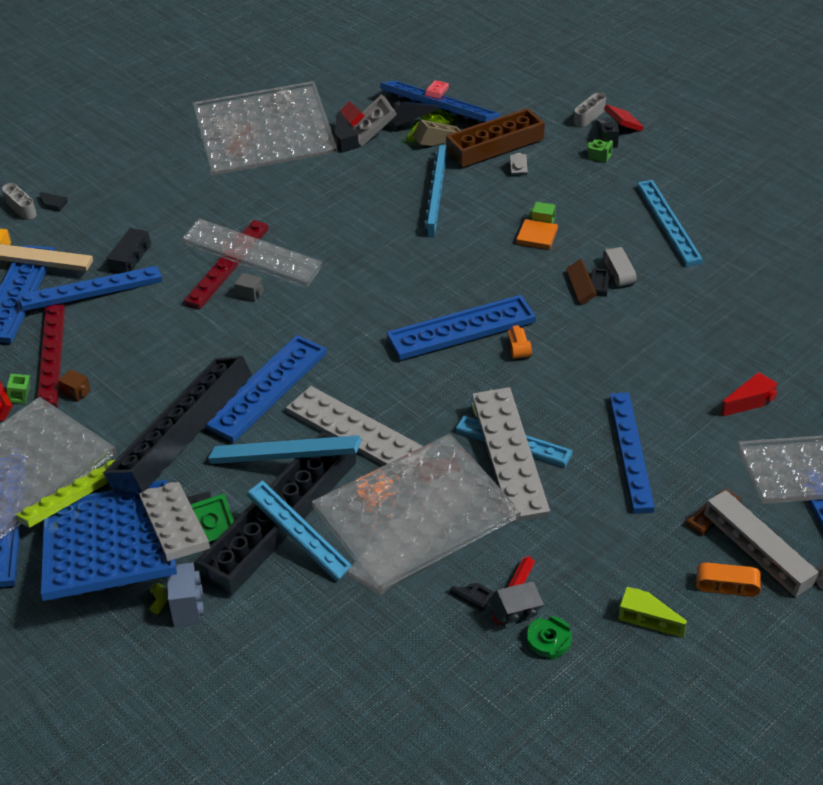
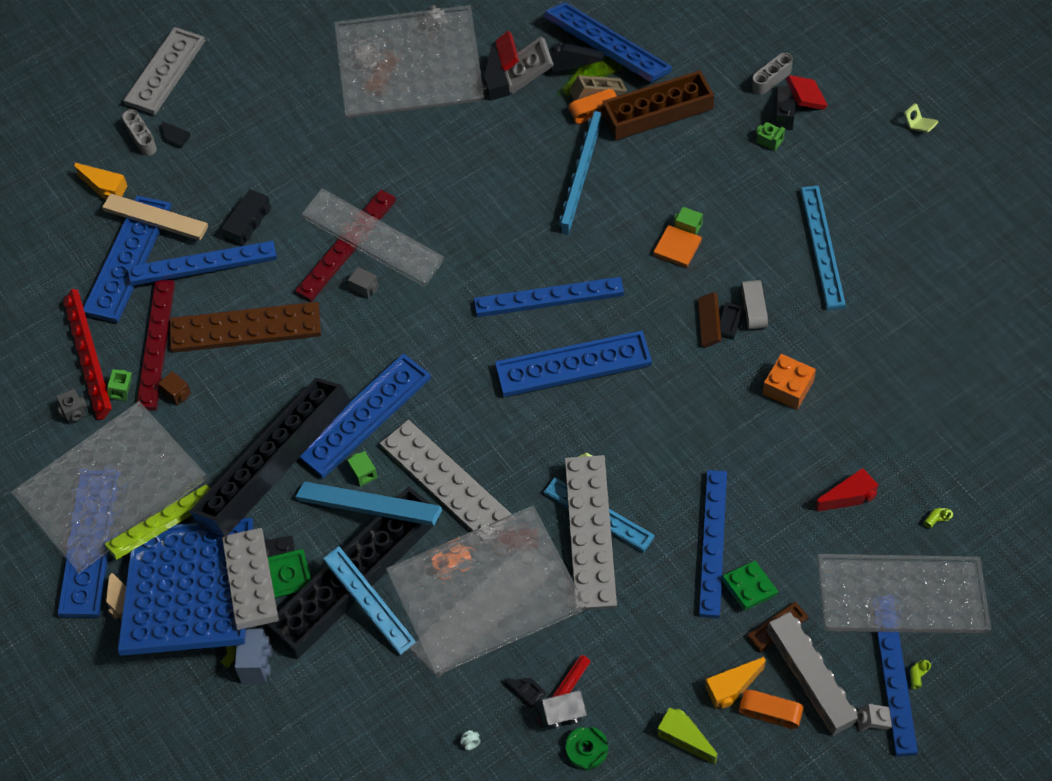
camera: 10 degrees right, 15 degrees up
coral tile [425,80,449,99] -> none
orange piece [508,326,532,359] -> none
light grey bracket [509,153,528,175] -> none
none -> tan slope [106,573,126,621]
none -> light grey plate [124,27,205,115]
none -> reddish brown plate [170,302,321,353]
none -> bright green brick [348,451,378,487]
none -> light aqua plate [460,731,480,750]
none -> blue plate [474,277,624,317]
none -> orange beam [568,89,617,124]
none -> light orange slope [706,657,766,709]
none -> green plate [721,561,779,611]
none -> orange brick [763,354,816,410]
none -> yellowish green bracket [904,103,938,133]

